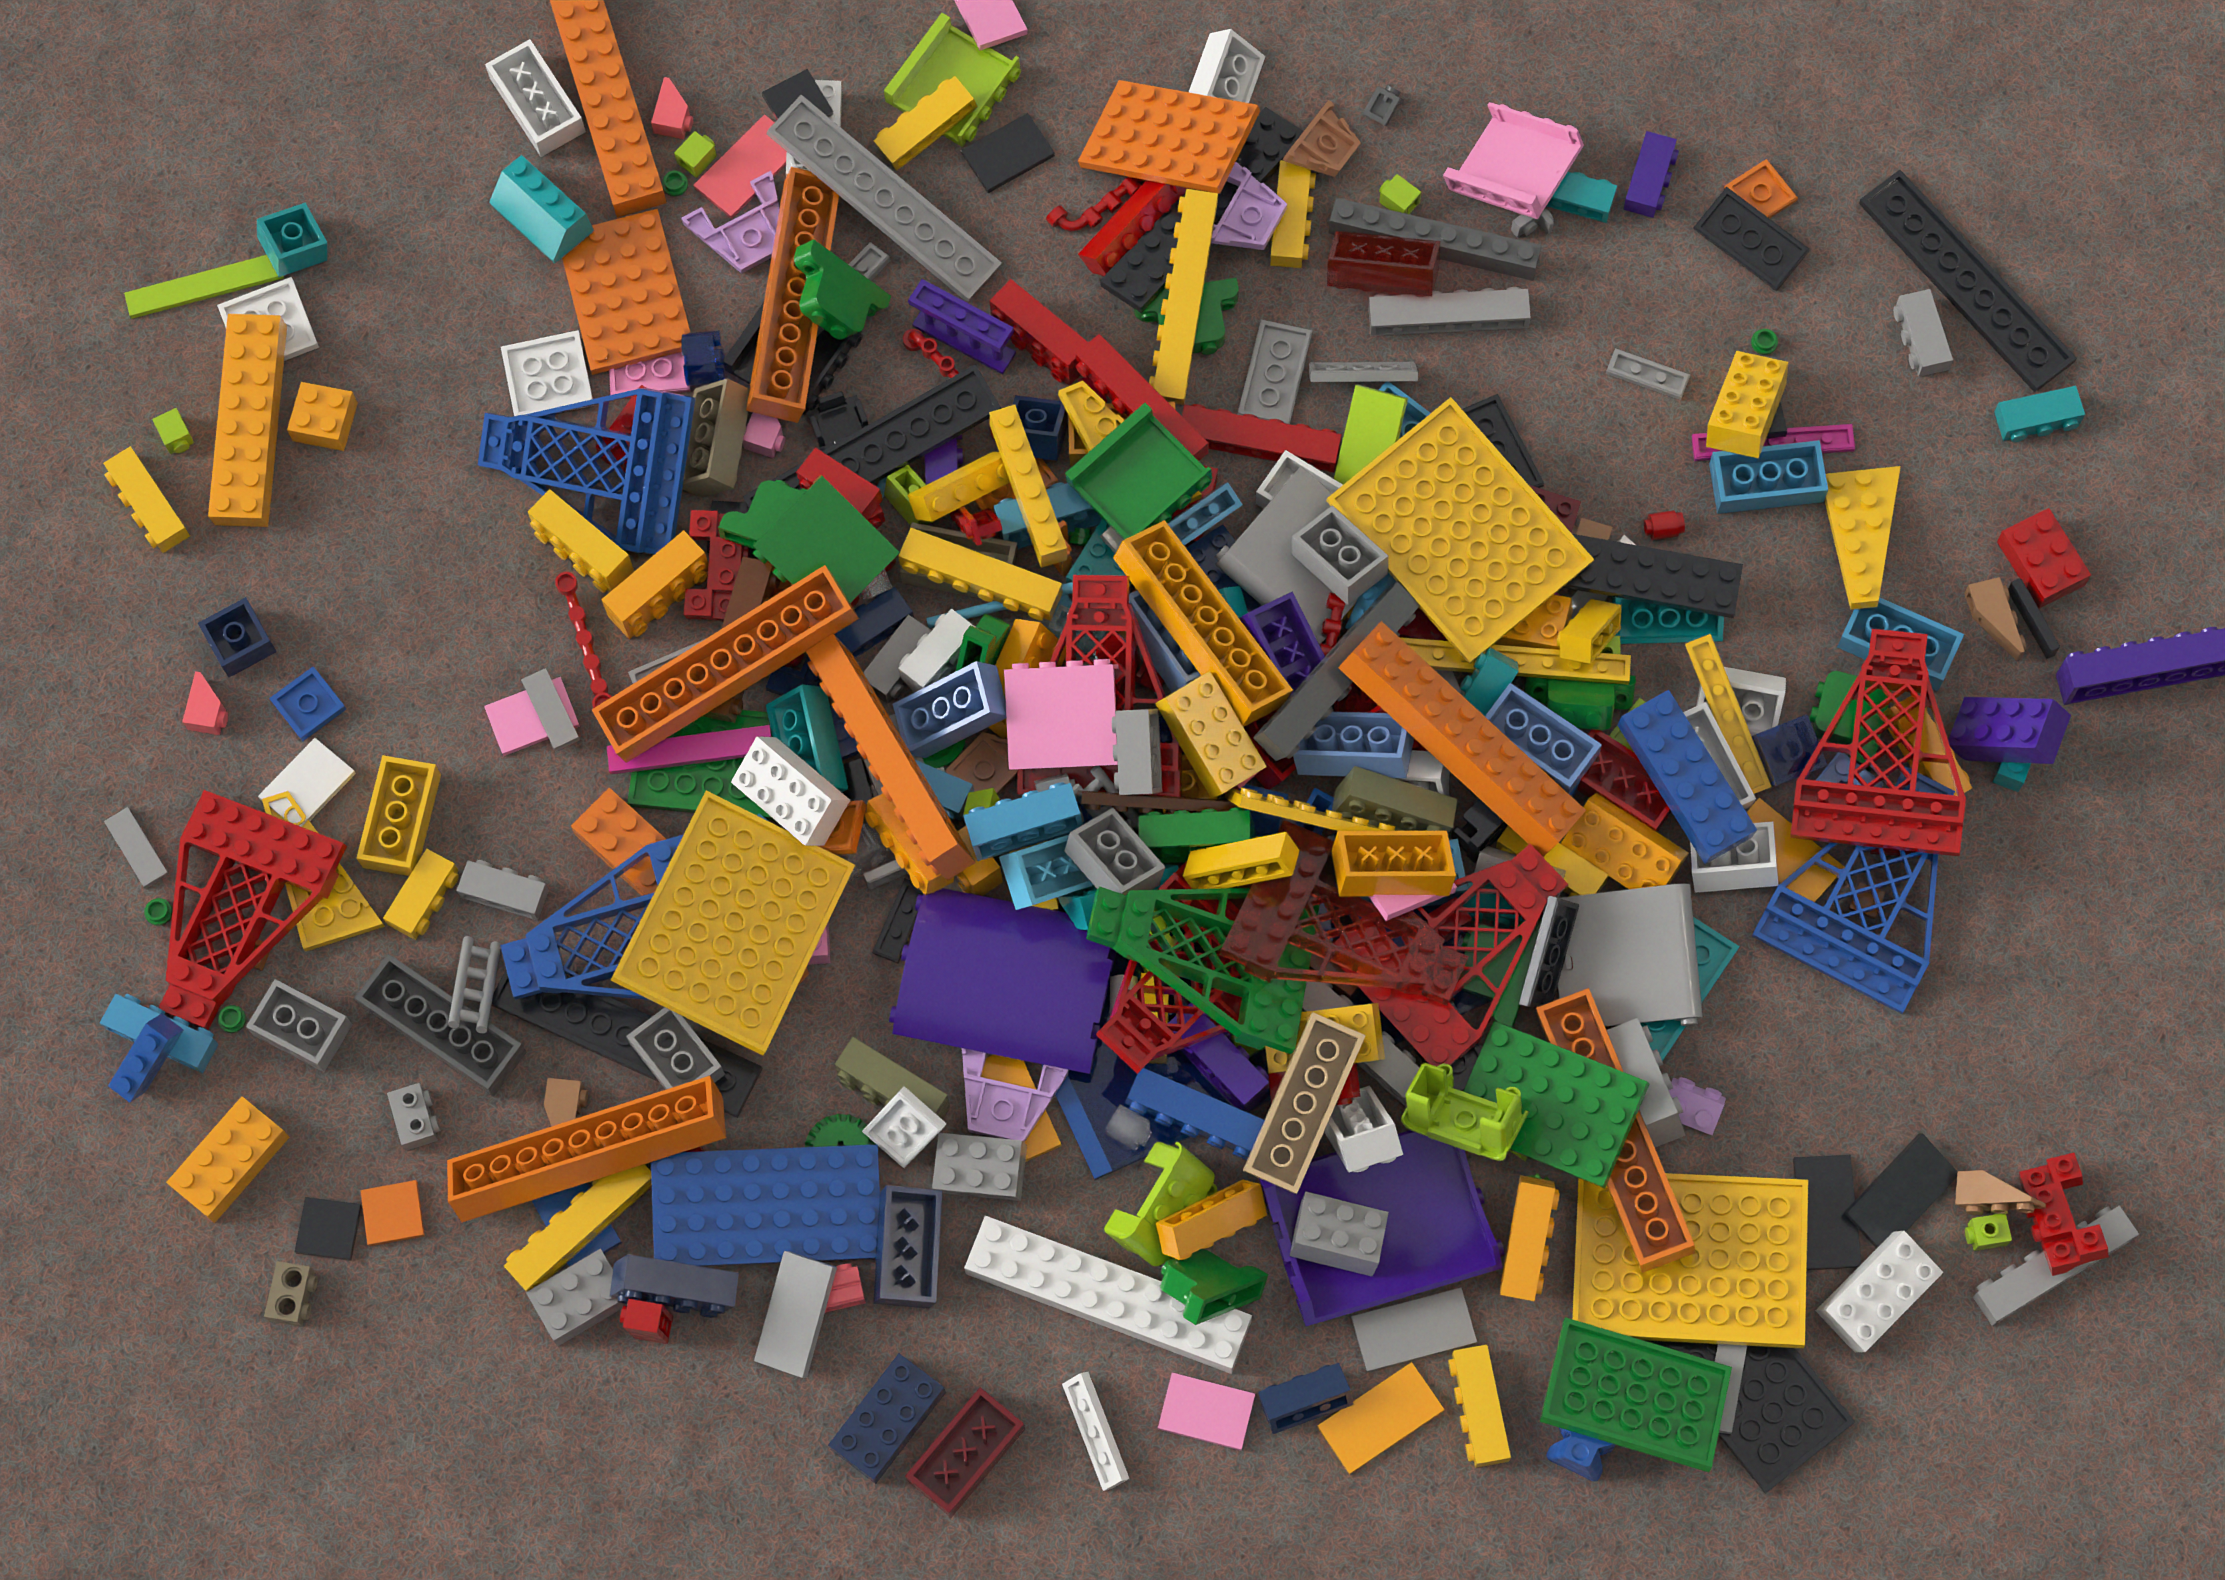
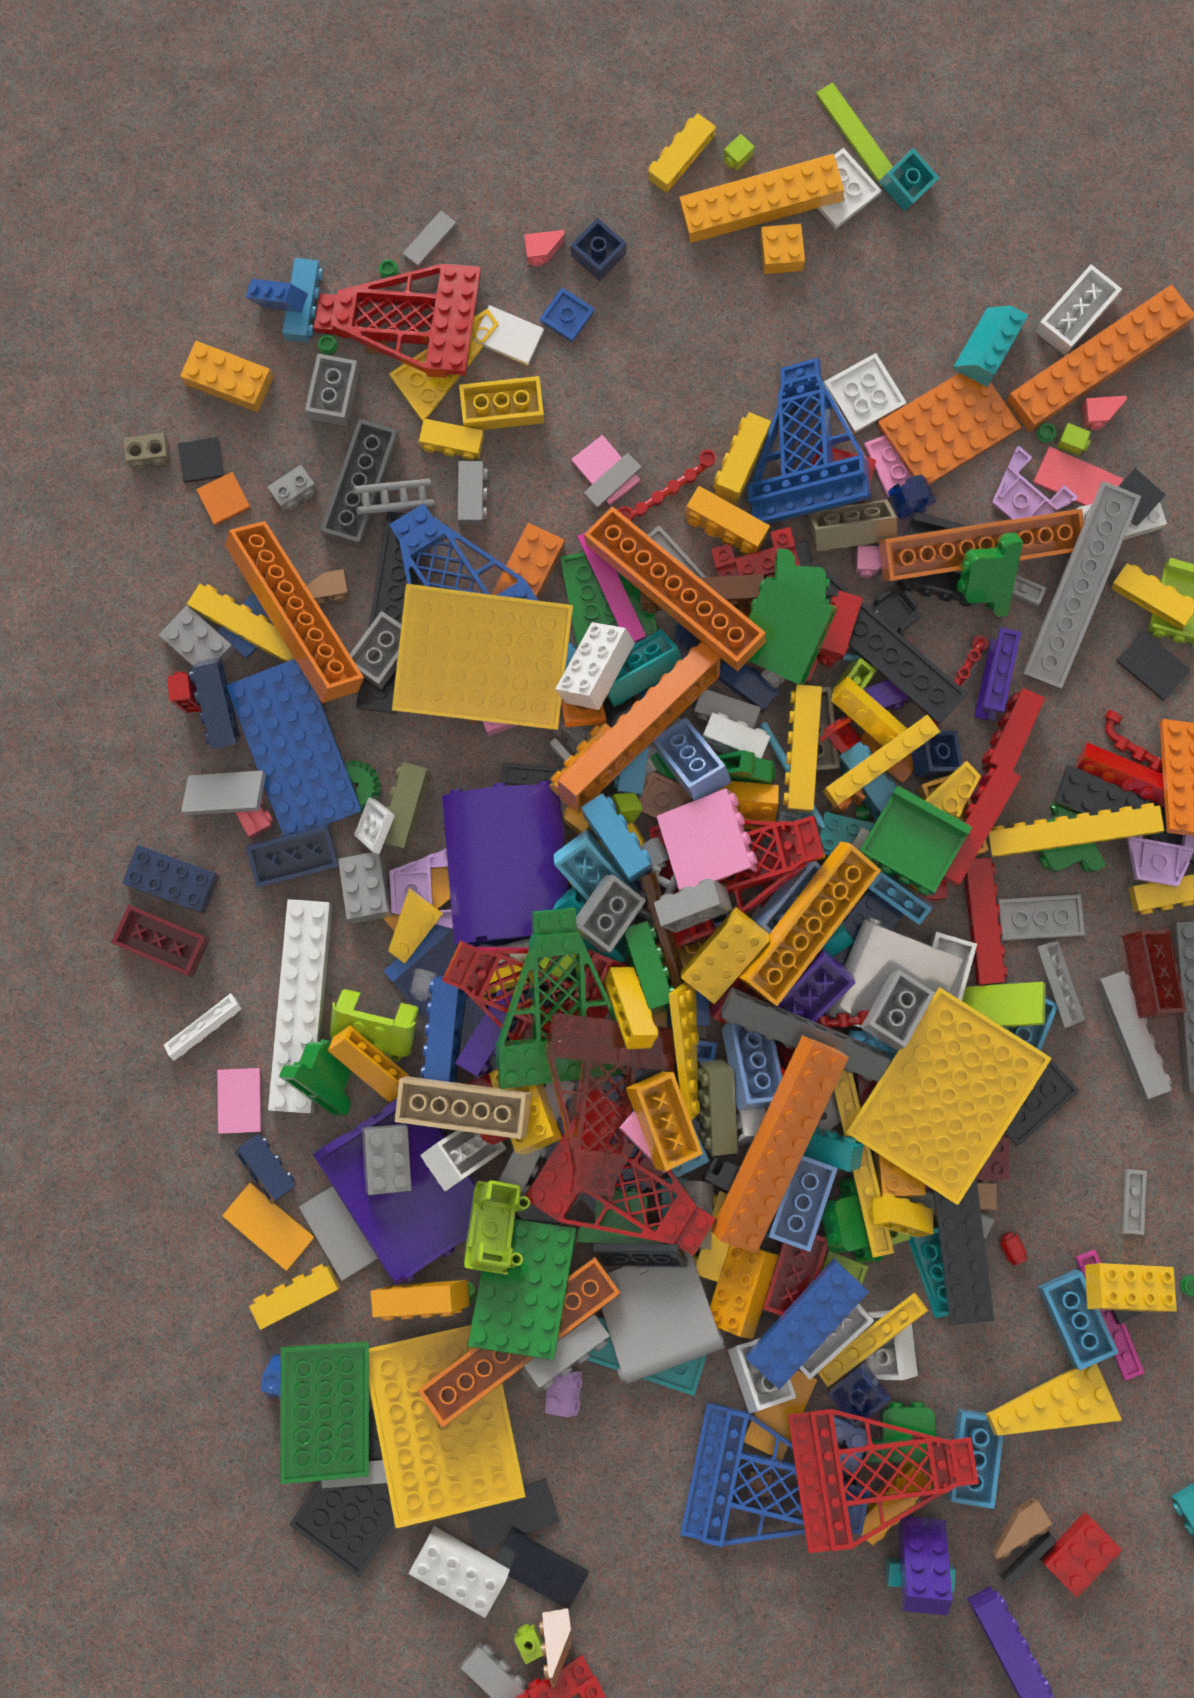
camera: 70 degrees right, 10 degrees up
none -> yellow wing [388,888,443,963]

